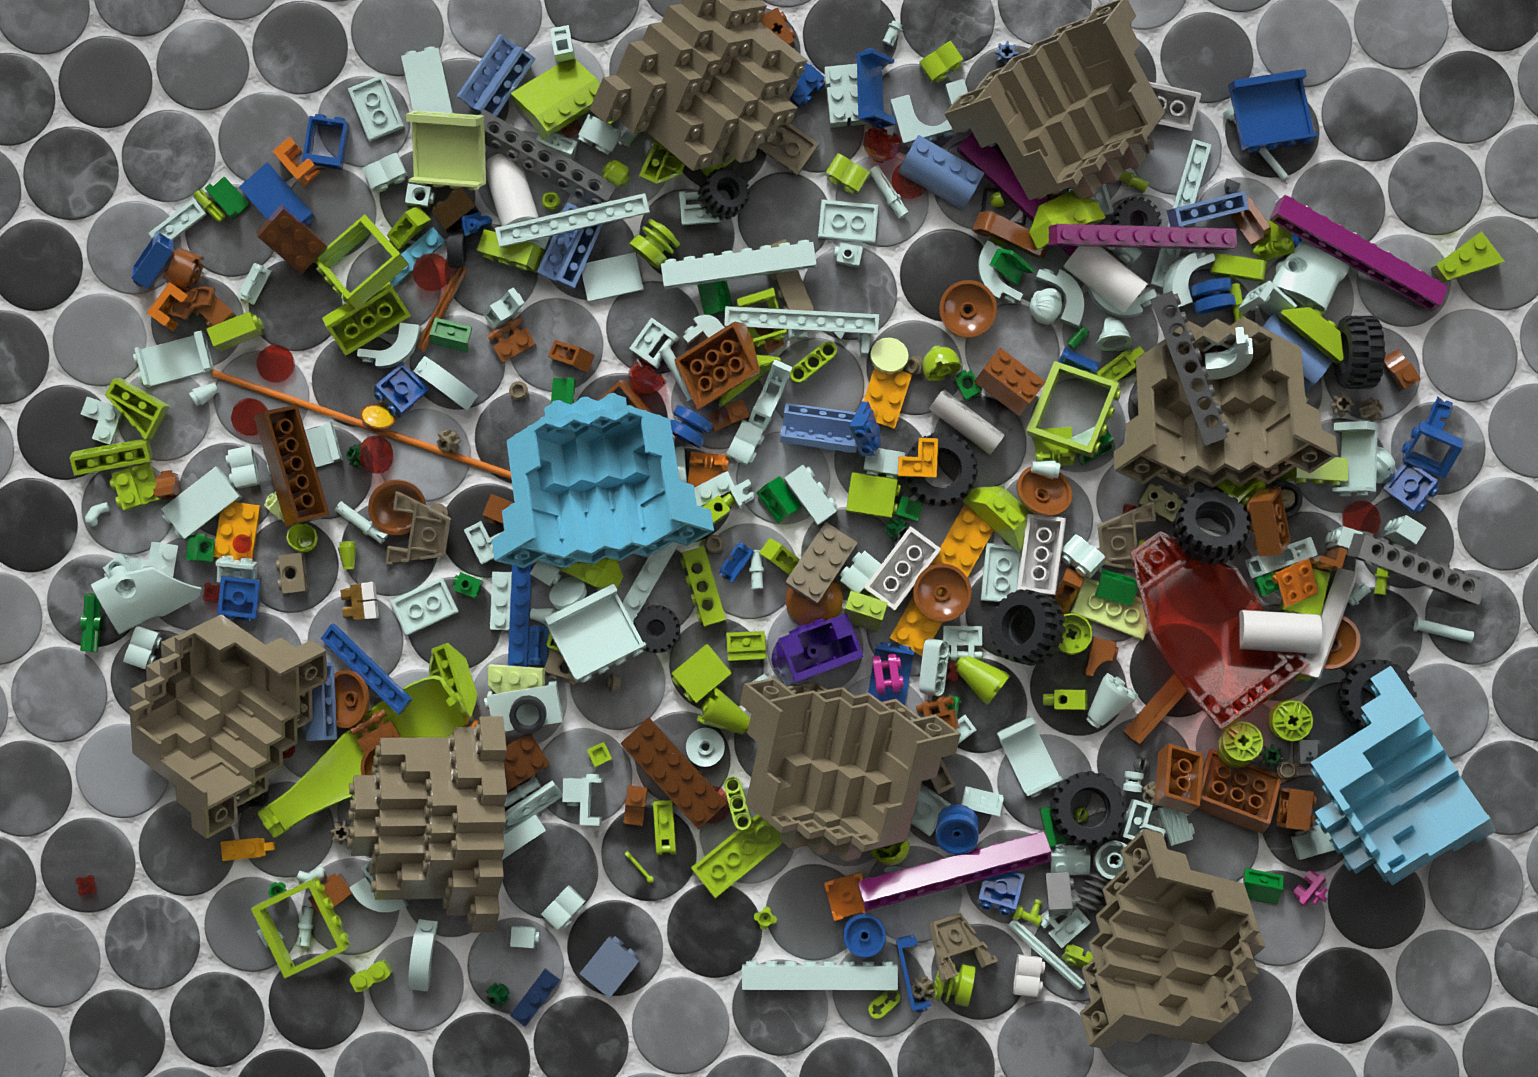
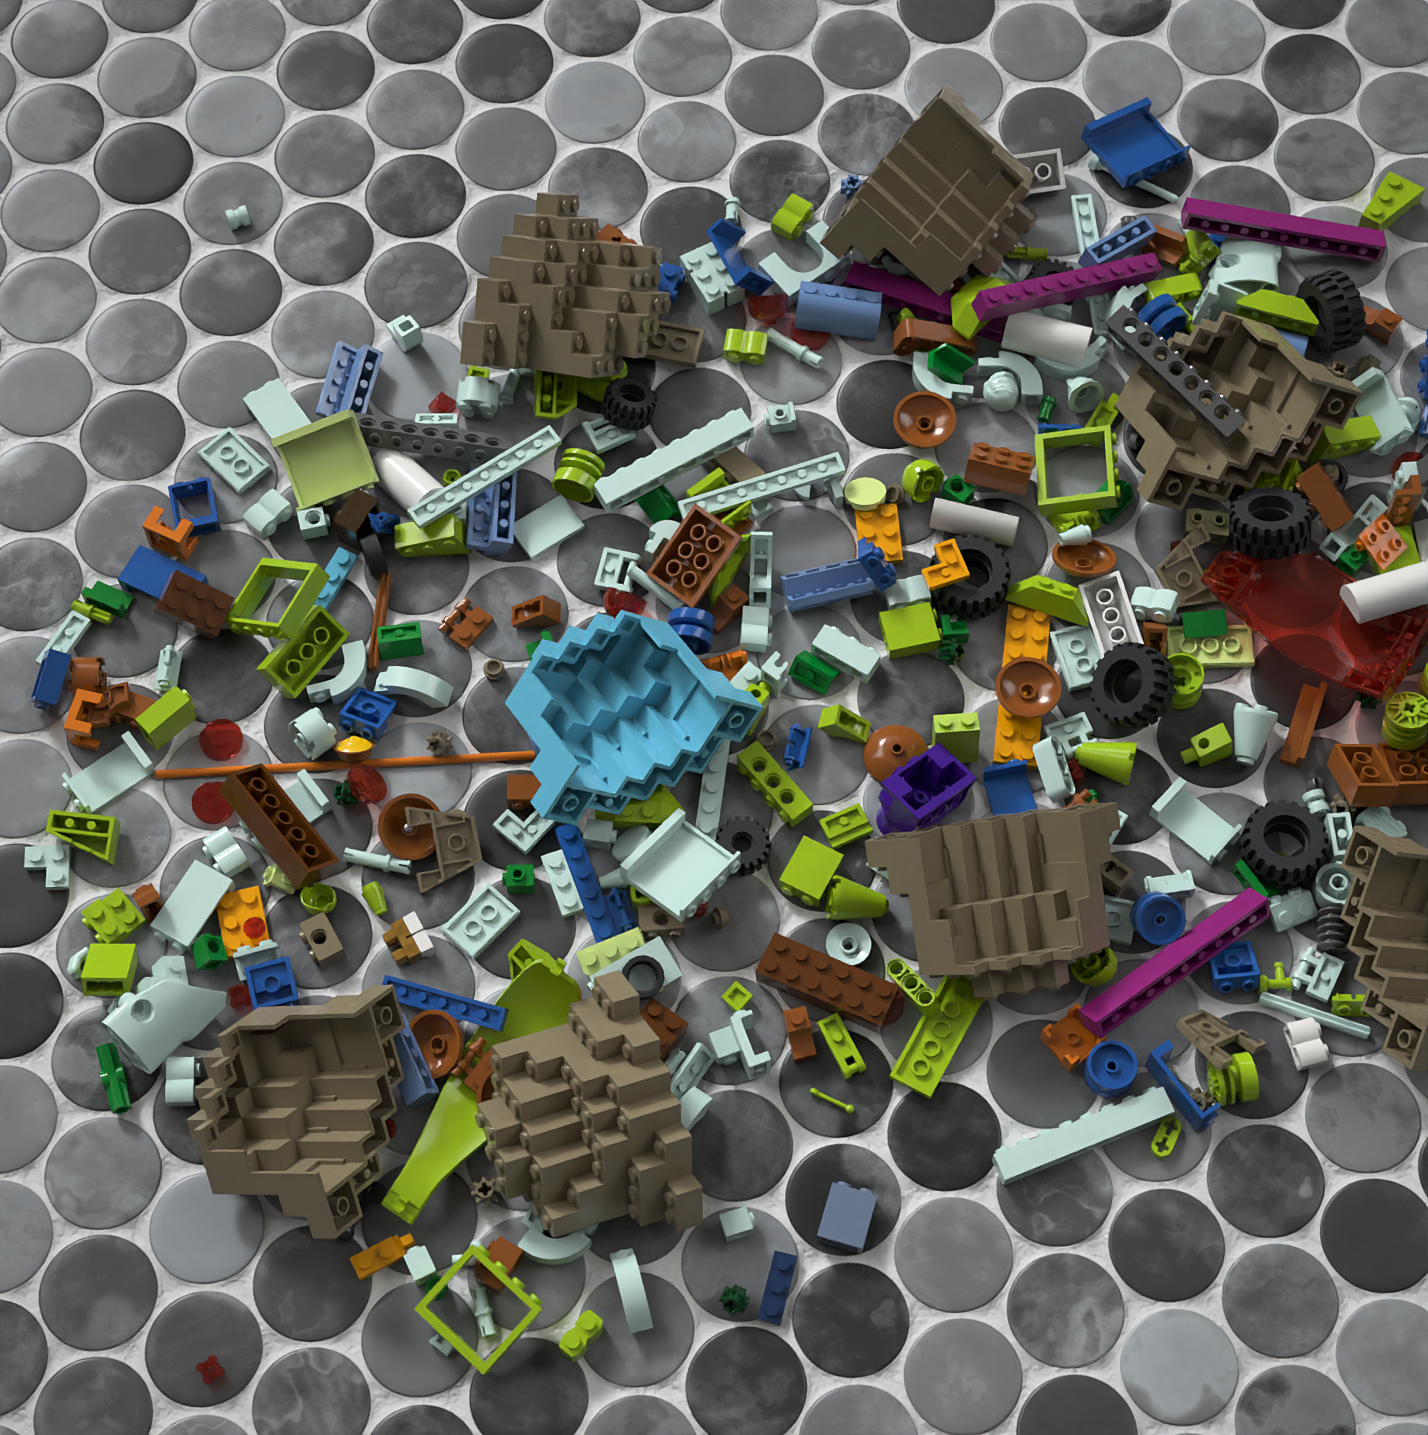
camera: 25 degrees left, 20 degrees down
lime brick [69,438,153,476] -> none
light aqua cone [189,382,219,406] -> none
lime arch [386,206,431,249] -> none
clear red tile [412,253,451,291] -> none
light aqua brick [483,287,525,329] -> none
lime slope [510,59,600,140] -> none
light aqua brick [541,885,585,930] -> none
lime head [601,159,630,188] -> none
light aqua pin [749,550,764,590] -> none
lime plate [754,907,777,930] -> none
dark tan plate [784,522,858,605] -> none
lime beam [790,341,837,384] -> none
light aqua tile [818,200,878,243] -> none
light aqua brick [840,551,881,593] -> none
white brick [864,526,941,611] -> none
dark pink brick [872,654,904,695] -> none
hinge [1045,872,1076,917] -> none
dark orange arch [1083,637,1119,676] -> none
light aqua arch [1205,327,1253,380] -> none
none -> lime brick [81,944,138,996]
none -> light aqua brick [288,707,337,760]
none -> light aqua brick [403,1245,438,1286]

